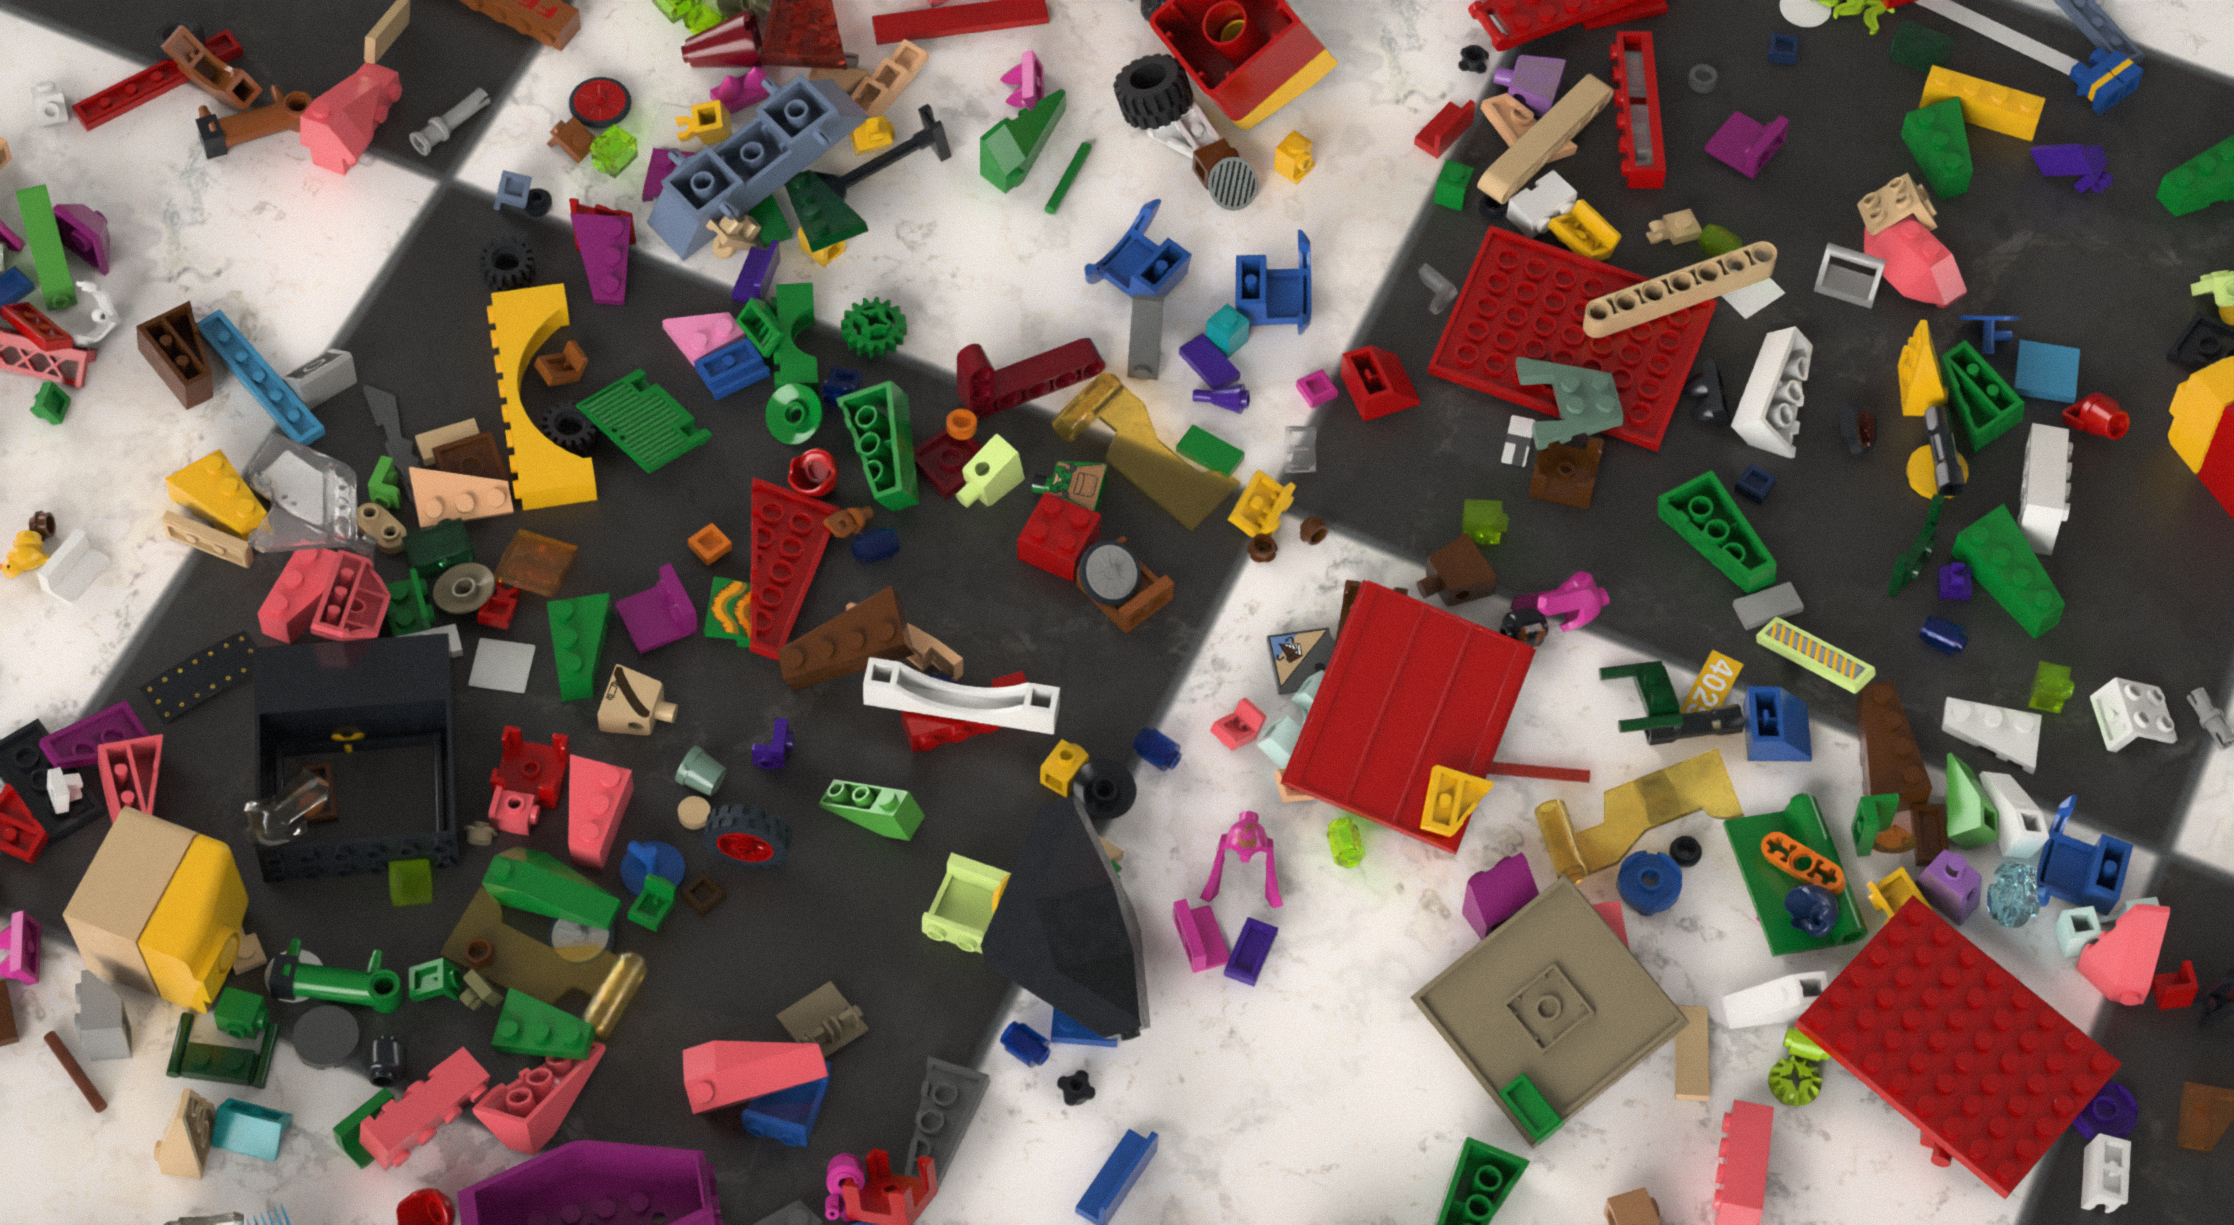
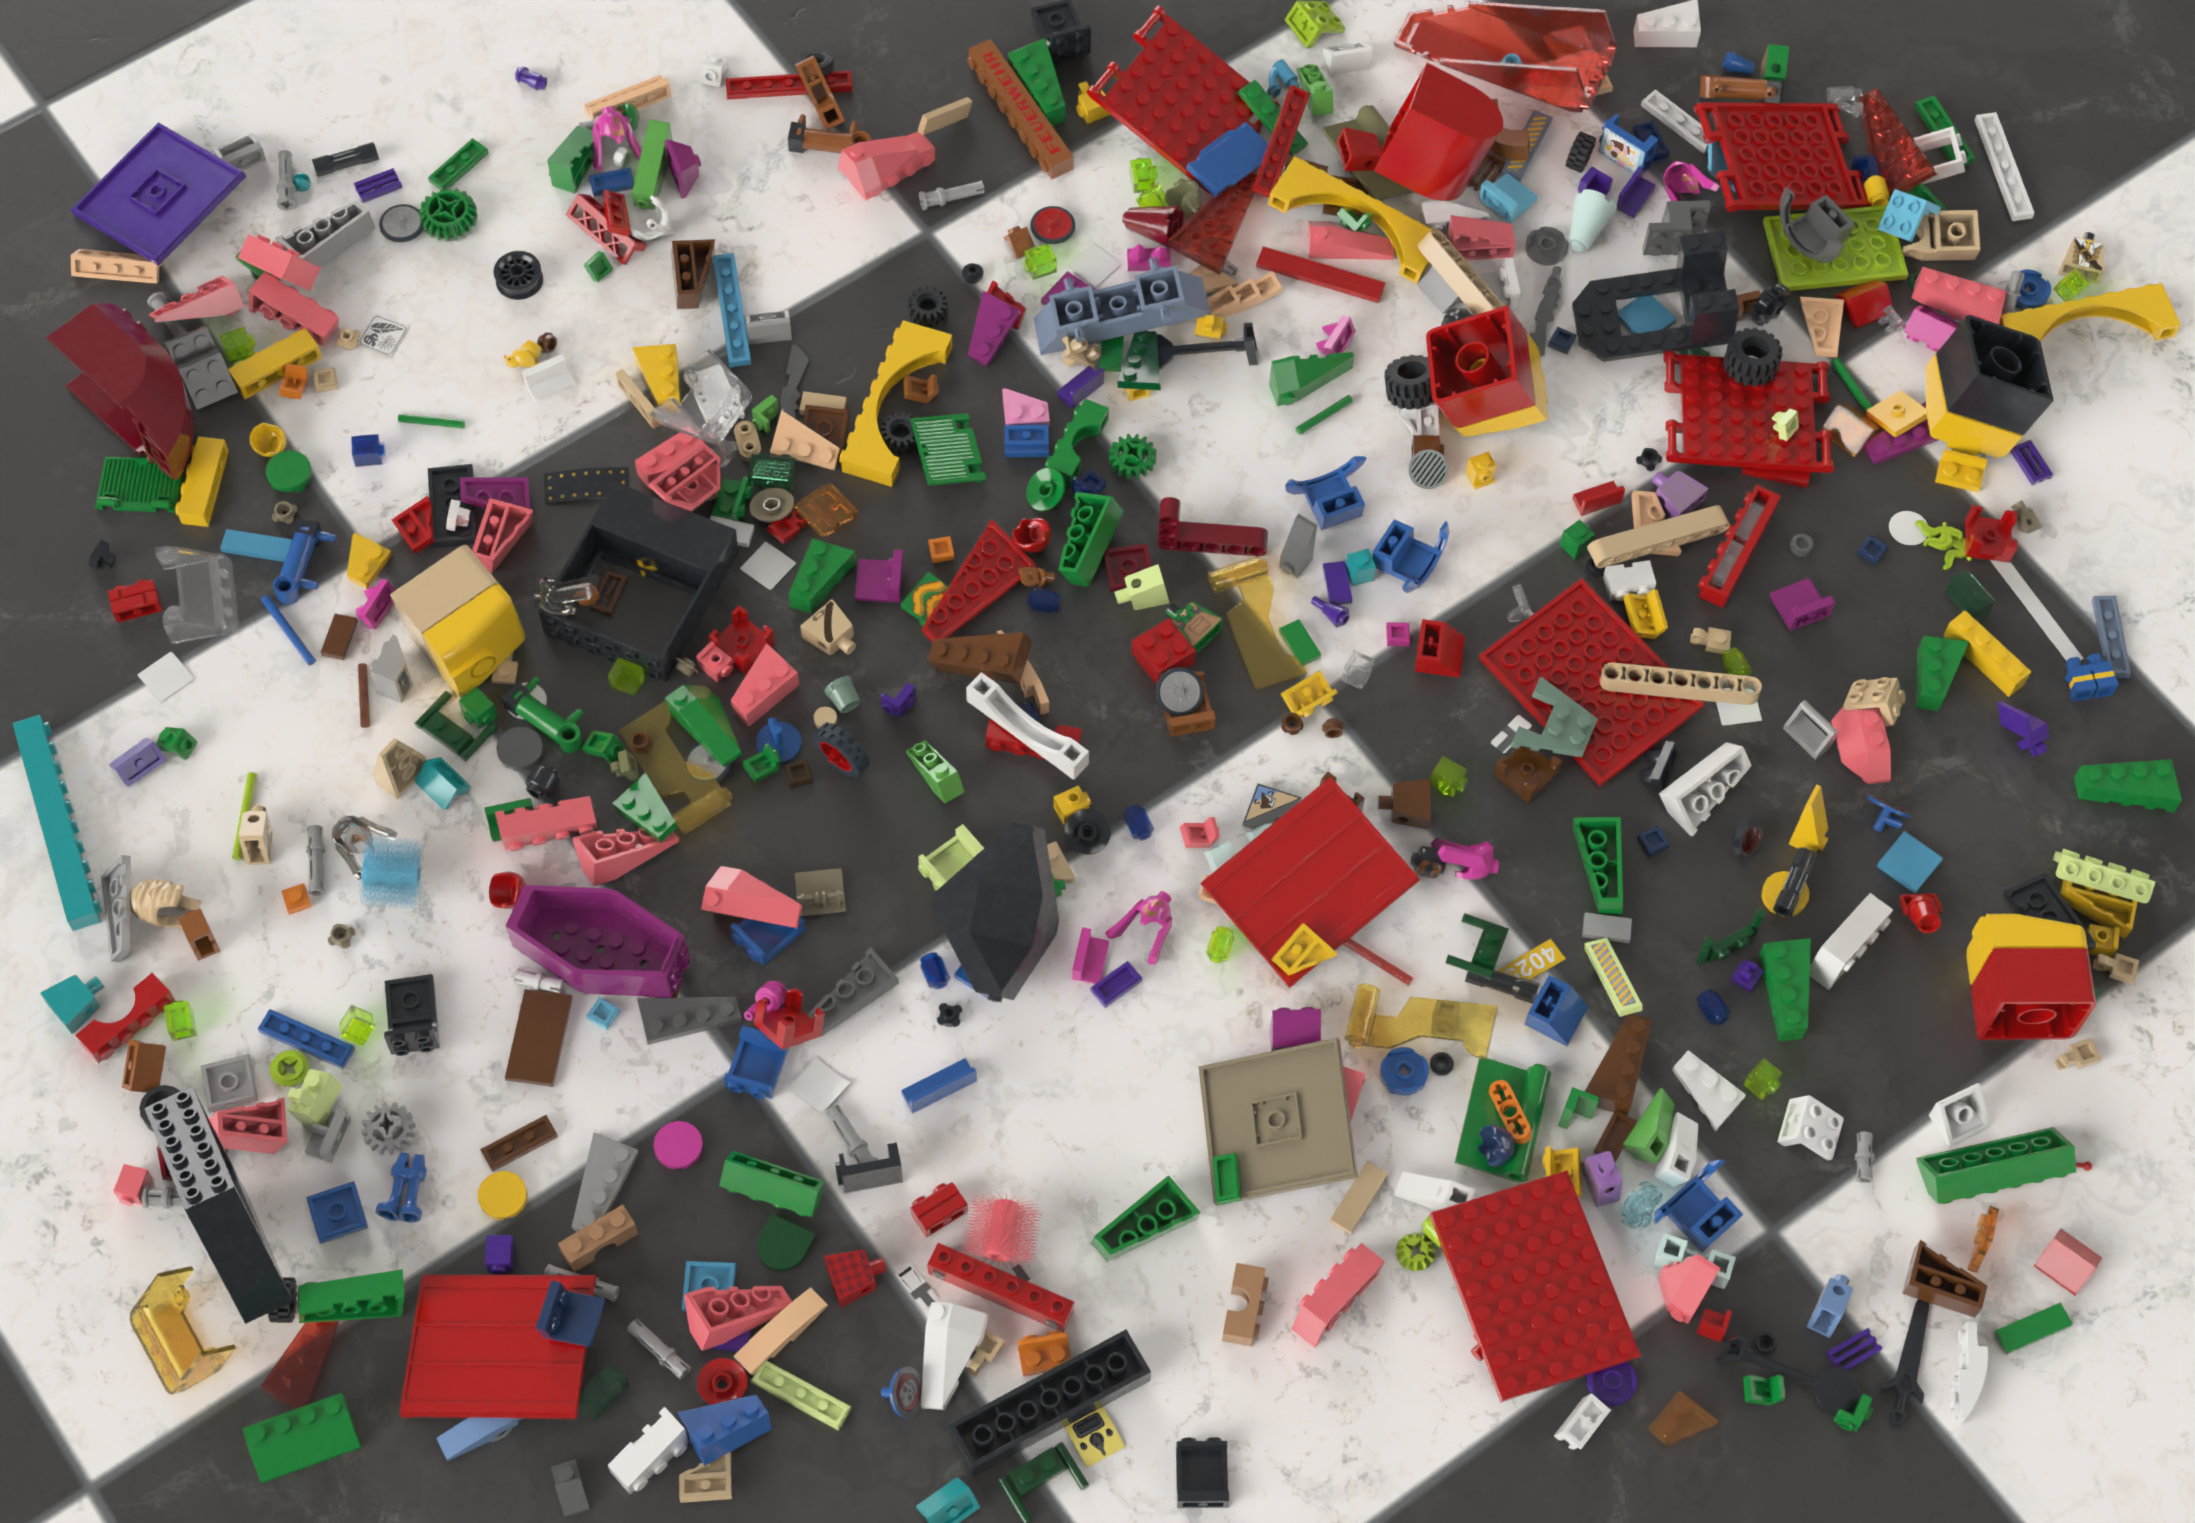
camera: 30 degrees right, 5 degrees up
sand blue panel [493,170,532,210] -> none
yellow brick [675,100,733,145] -> none
green slope [735,297,784,358] -> none
orange tile [946,409,977,440] -> none
clear orange tile [1872,824,1918,854] -> none
green wedge [1940,340,2025,453] -> none

